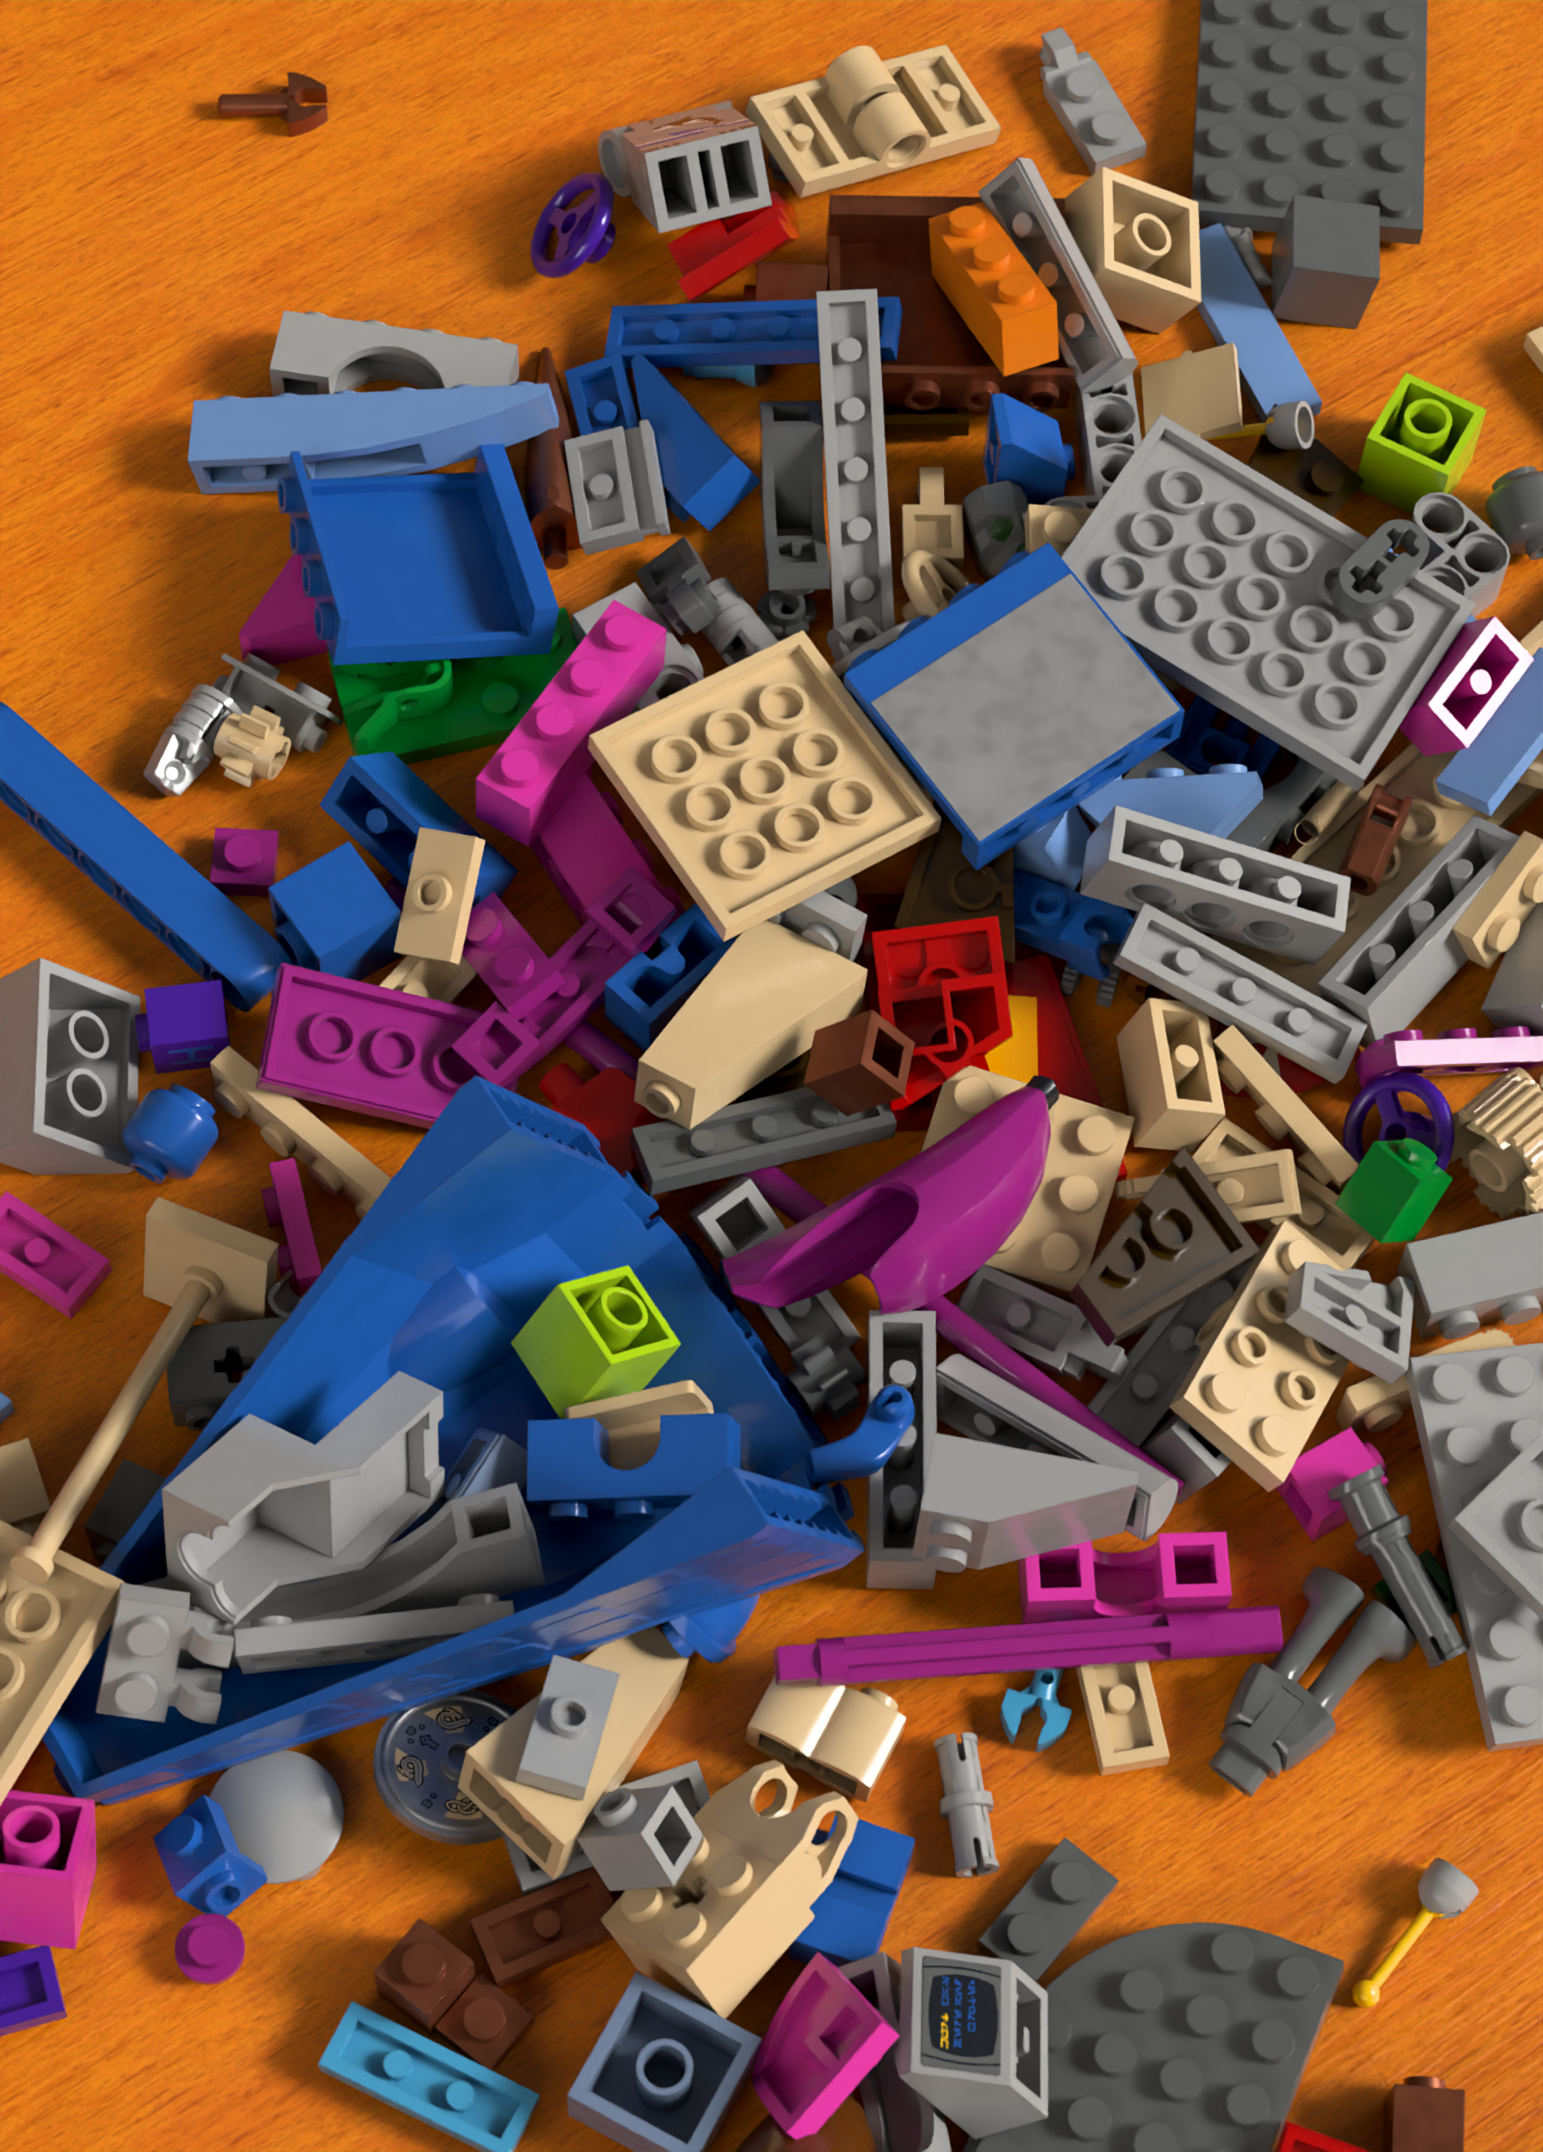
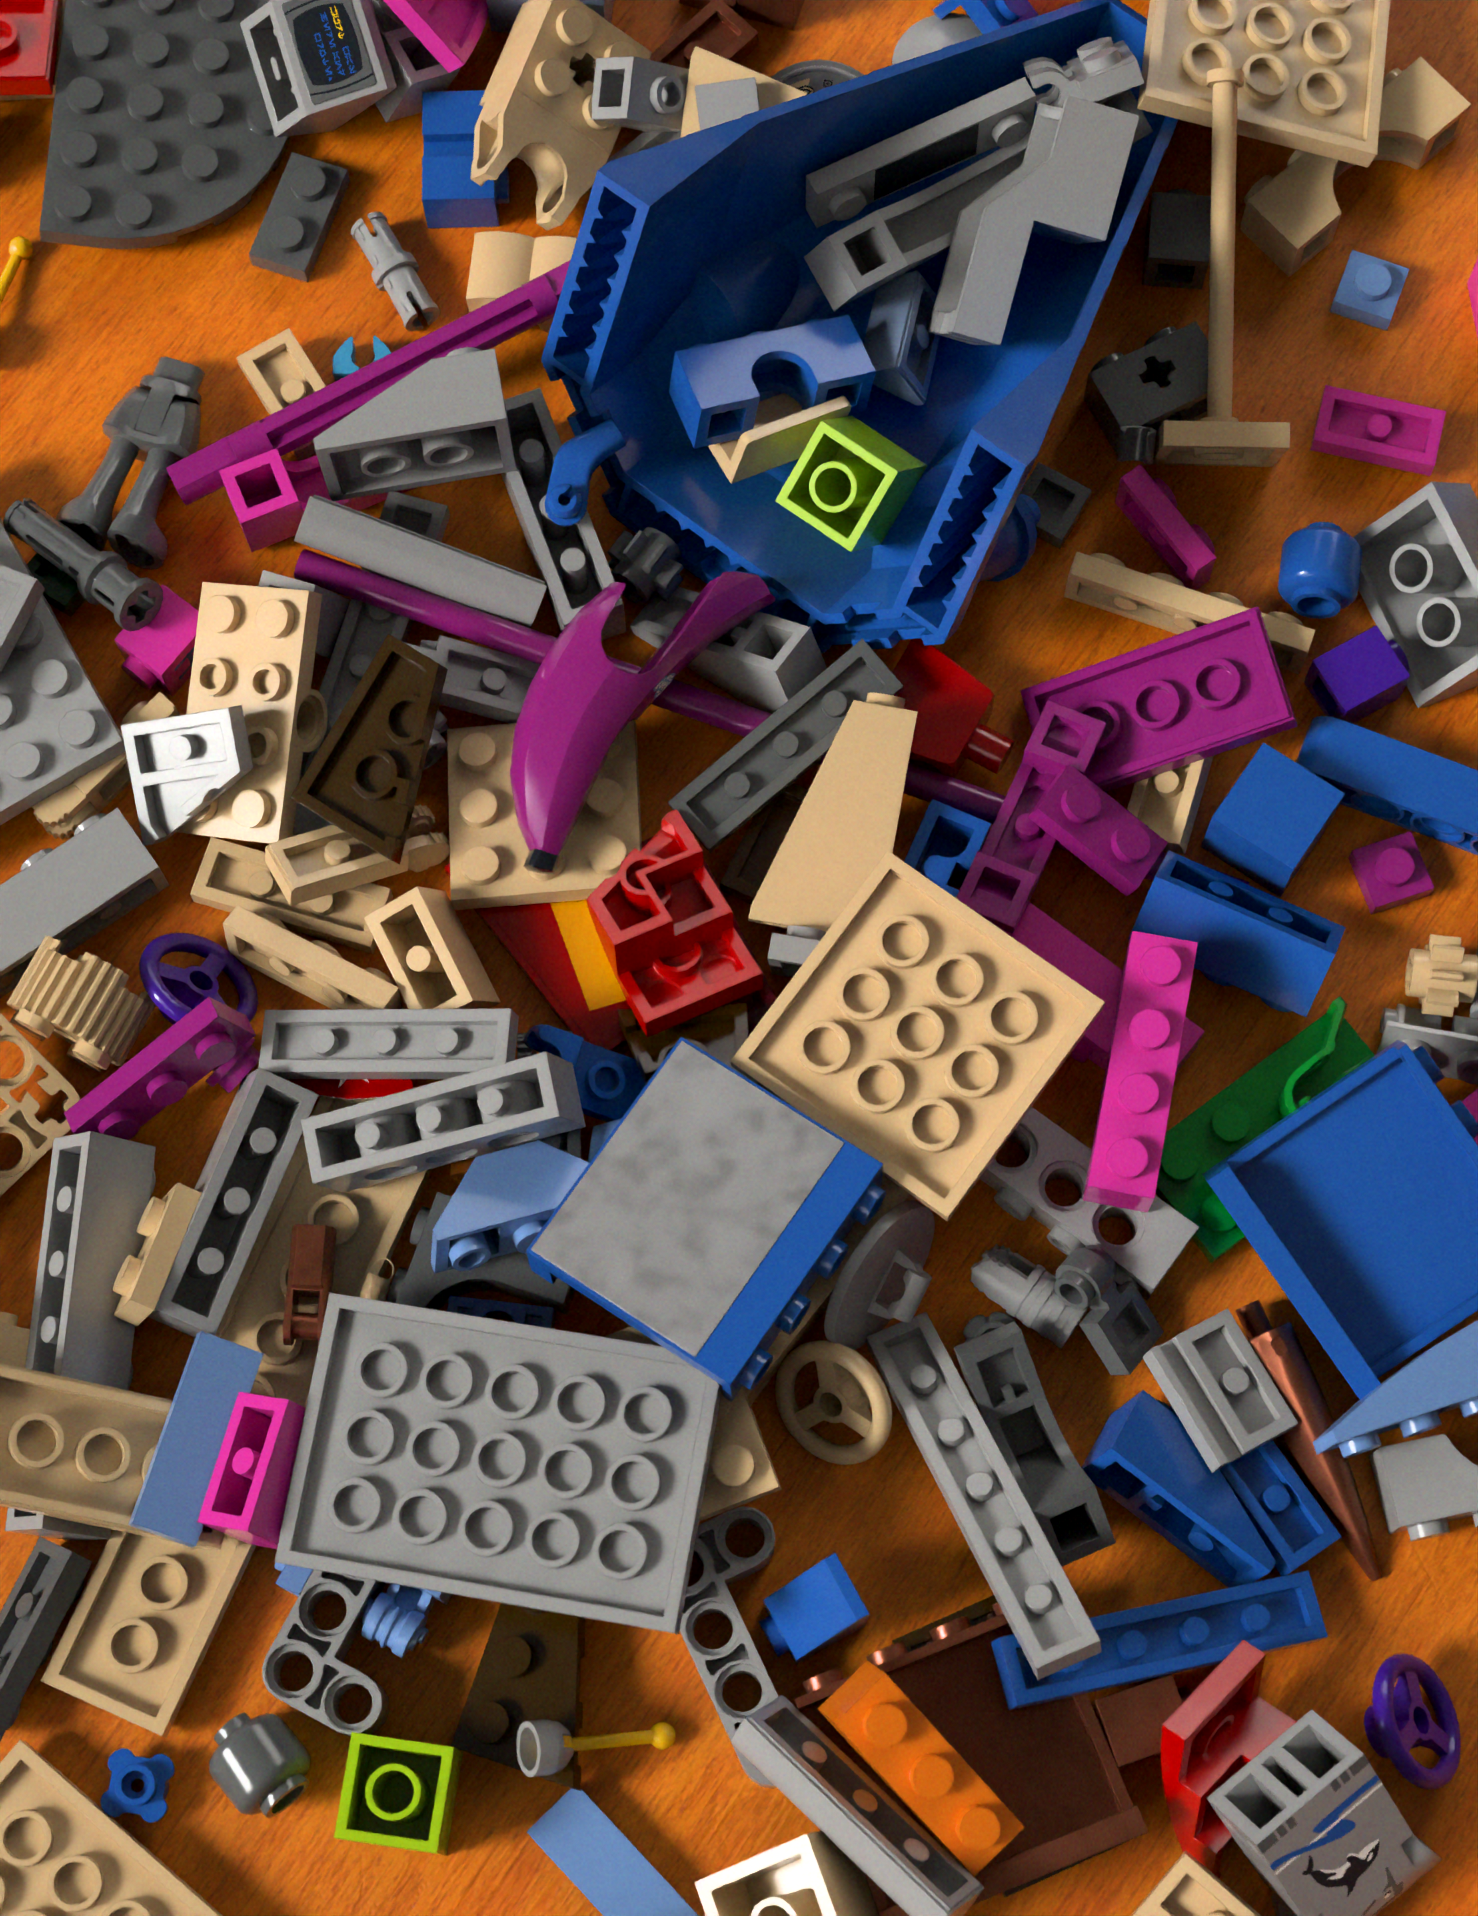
camera: 165 degrees right, 10 degrees up
tan plate [394,827,485,965] -> none
copper brick [804,1010,915,1116] -> none
tan plate [901,467,964,569] -> none
dark grey rock [962,480,1028,581] -> none
tan piece [1141,342,1243,440] -> none
dark grey beam [1331,519,1430,620] -> none
green brick [1335,1138,1453,1243] -> none

